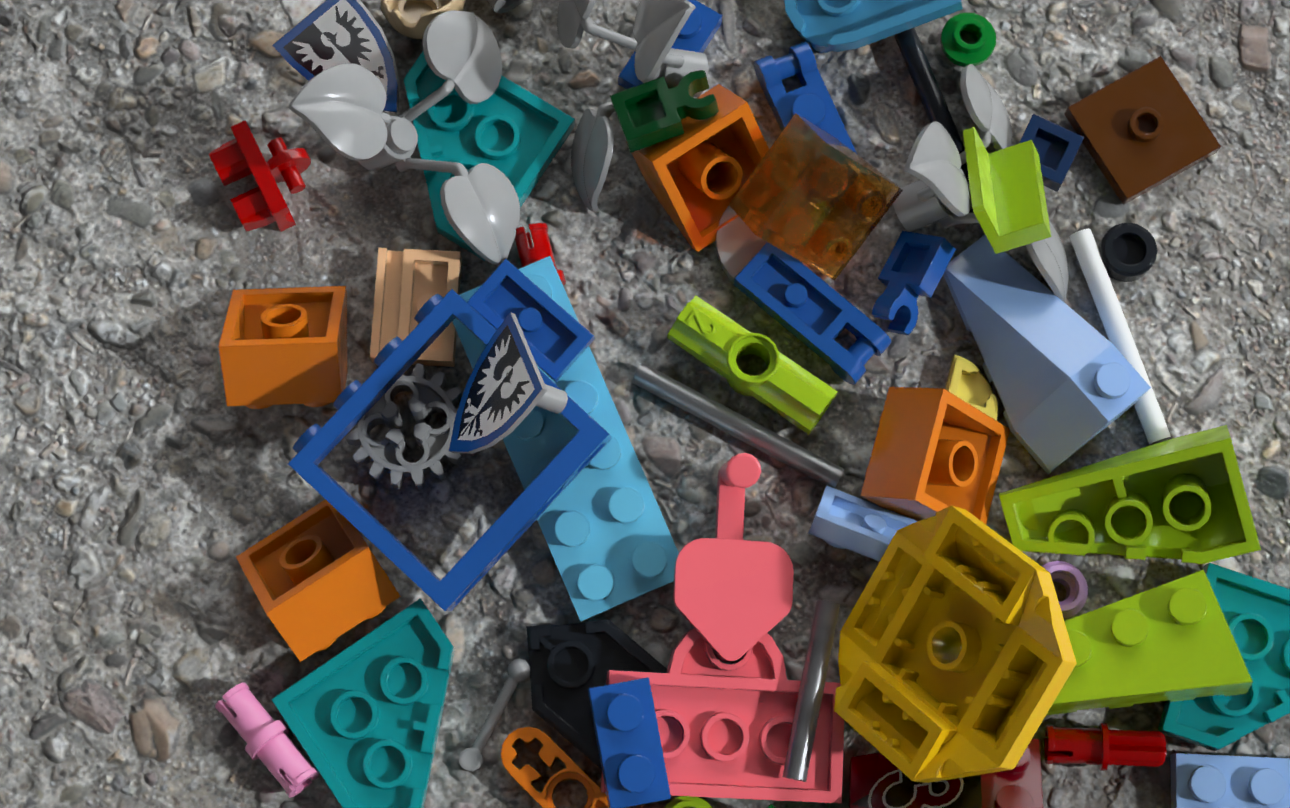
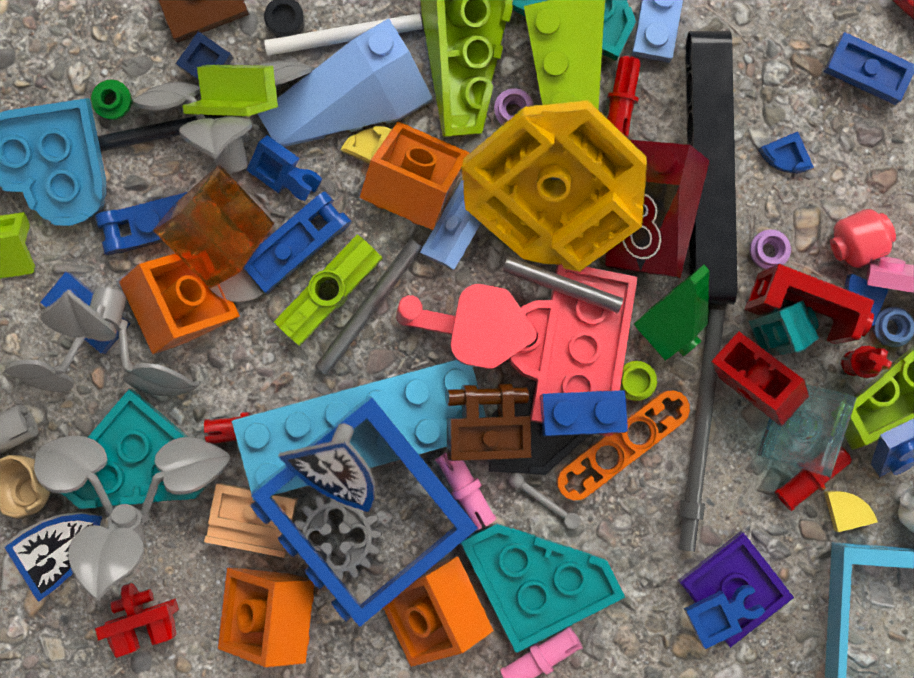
camera: 75 degrees left, 10 degrees up
blue plate [467,259,595,382] -> none
dark green plate [610,70,719,153] -> none
none -> bright pink pin [435,452,497,531]
none -> reddish brown plate [445,384,531,461]

